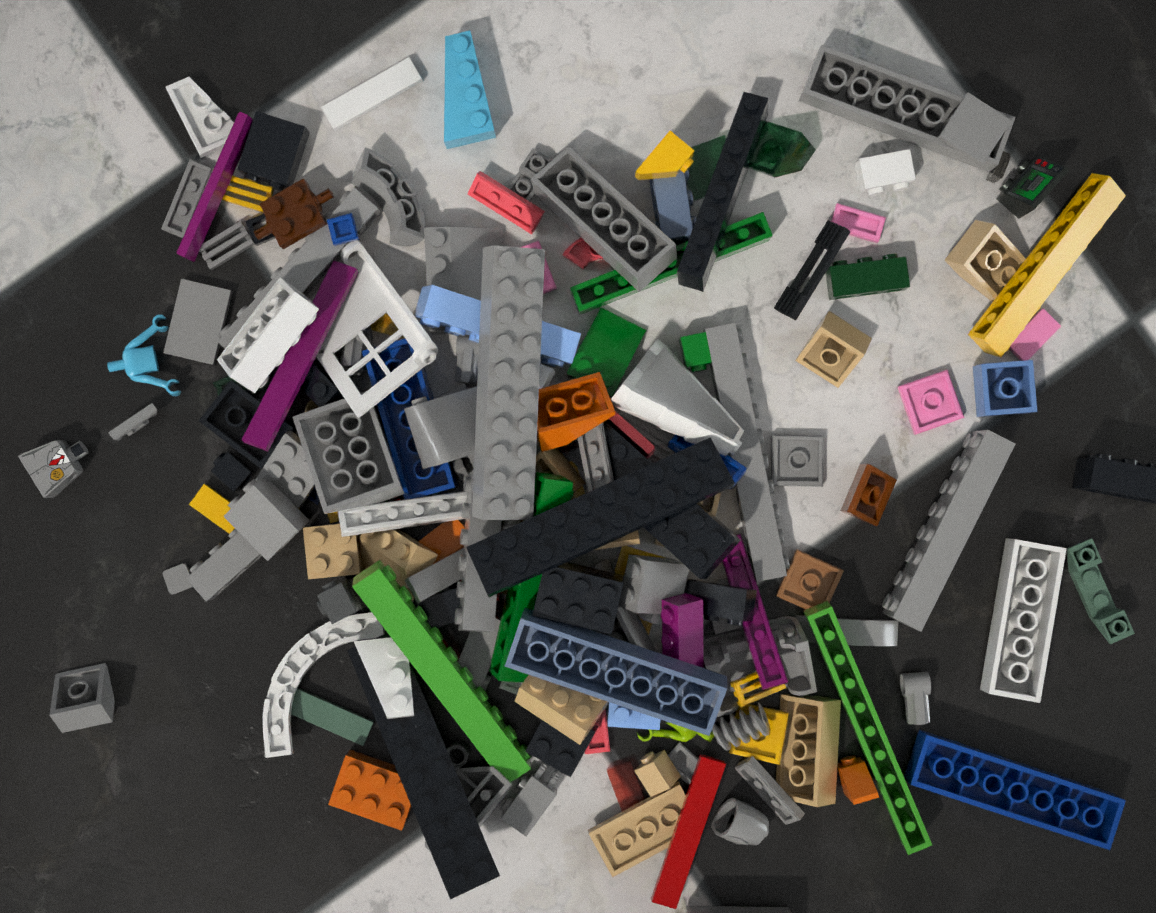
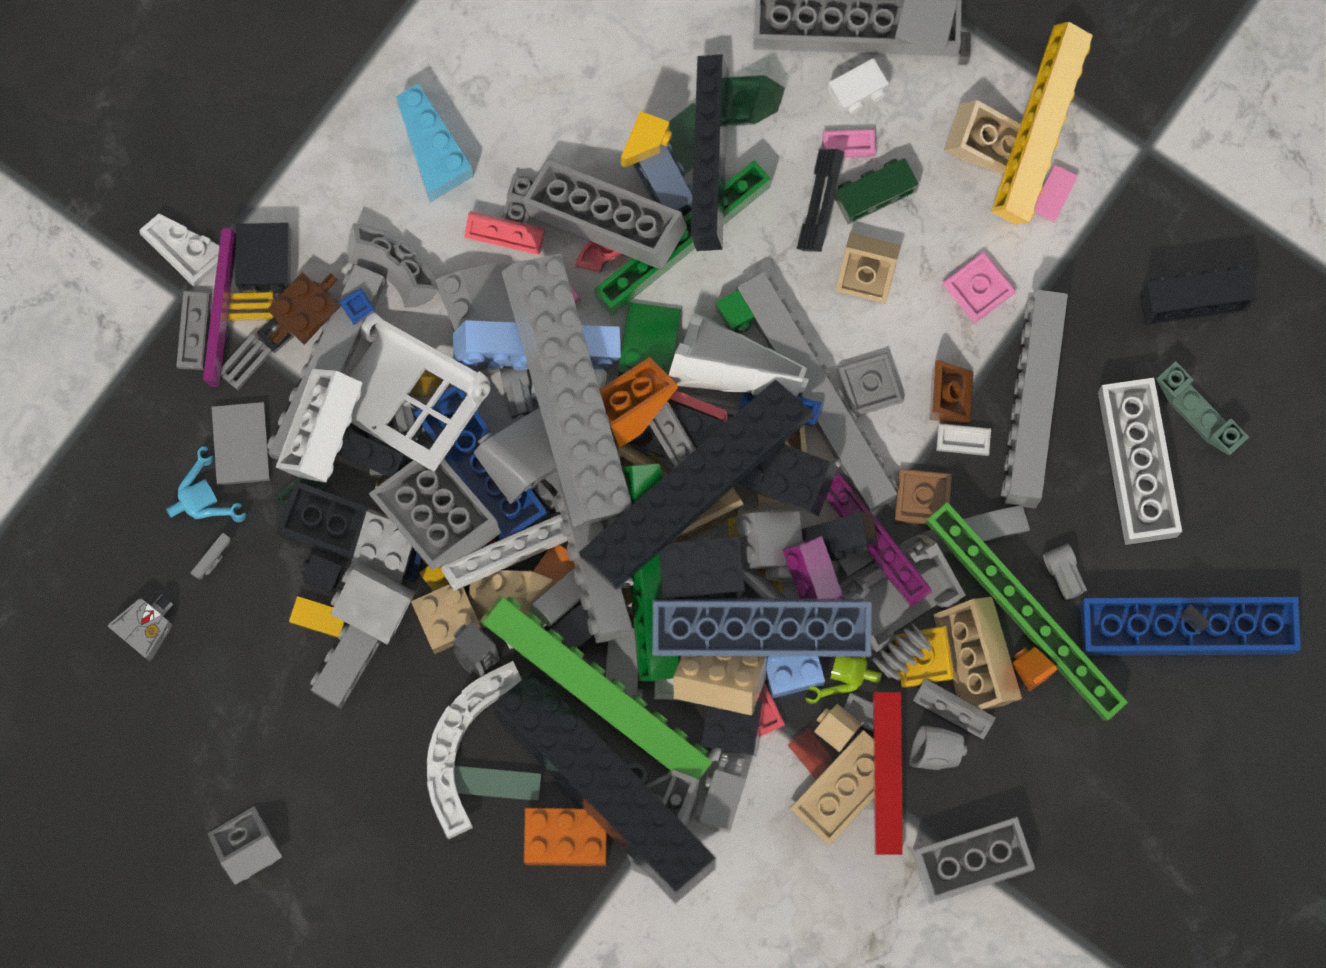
camera: 15 degrees left, 10 degrees down
light grey piece [163,563,193,595] -> none
magenta tile [242,261,358,452] -> none
white tile [321,57,422,131] -> none
white wing [354,637,414,719] -> none
yellow tile [730,671,786,707] -> none
medium blue brick [973,360,1037,417] -> none
pearl dark grey slope [996,156,1069,219] -> none
none -> white tile [936,423,991,456]
none -> clear smoke tile [1180,605,1210,634]

